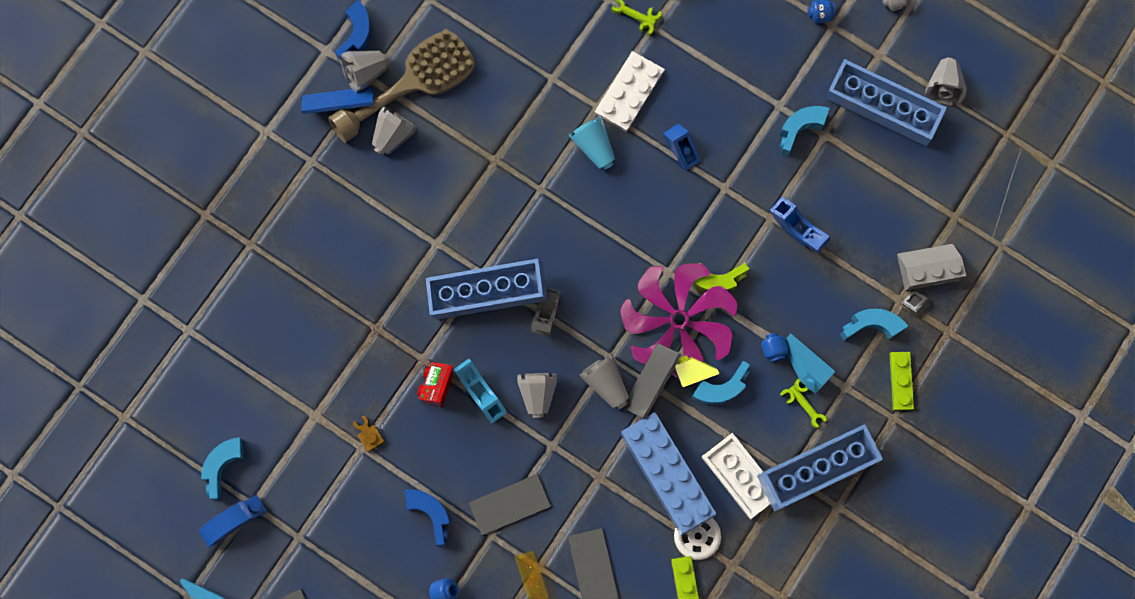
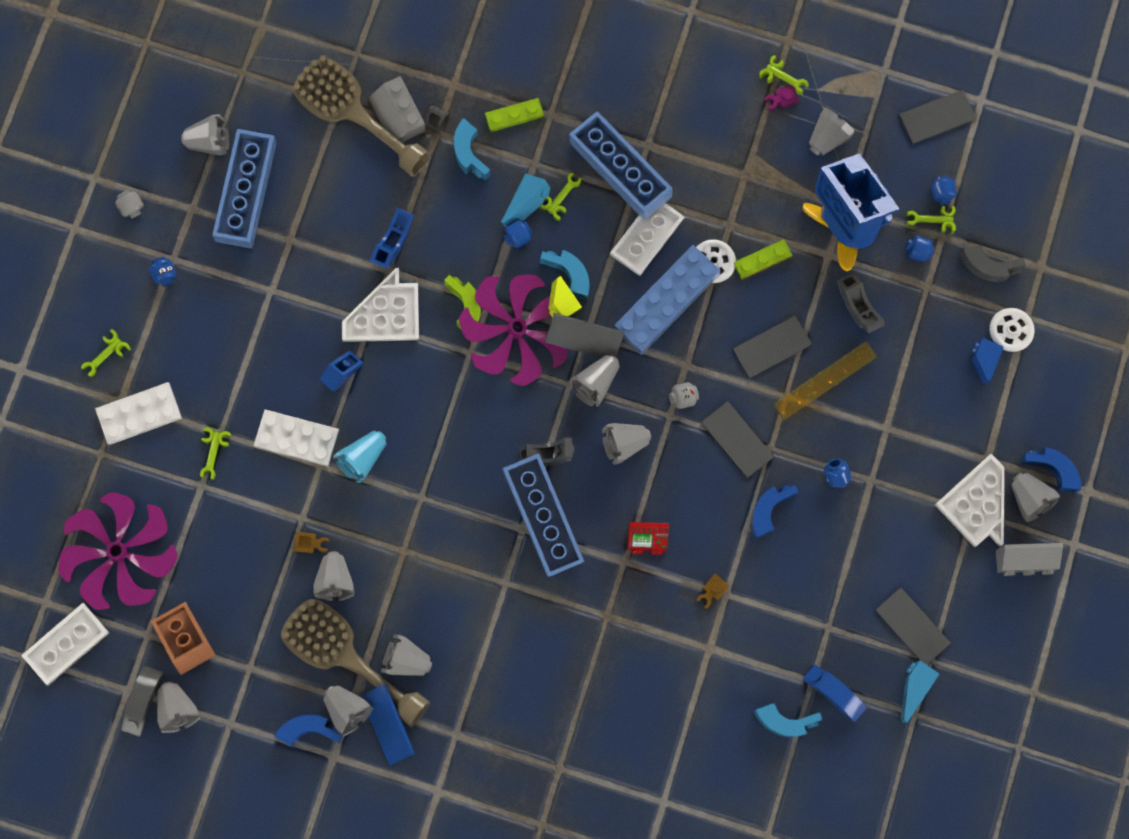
camera: 110 degrees left, 0 degrees up
dark azure arch [453,359,507,424] -> none
dark azure arch [779,106,829,157] -> none
none -> dark tan piece [293,55,430,177]
none -> pearl gold plate [294,532,330,554]
none -> light grey cone [313,552,354,601]
none -> white wing [342,268,419,342]
none -> light grey head [669,382,699,409]

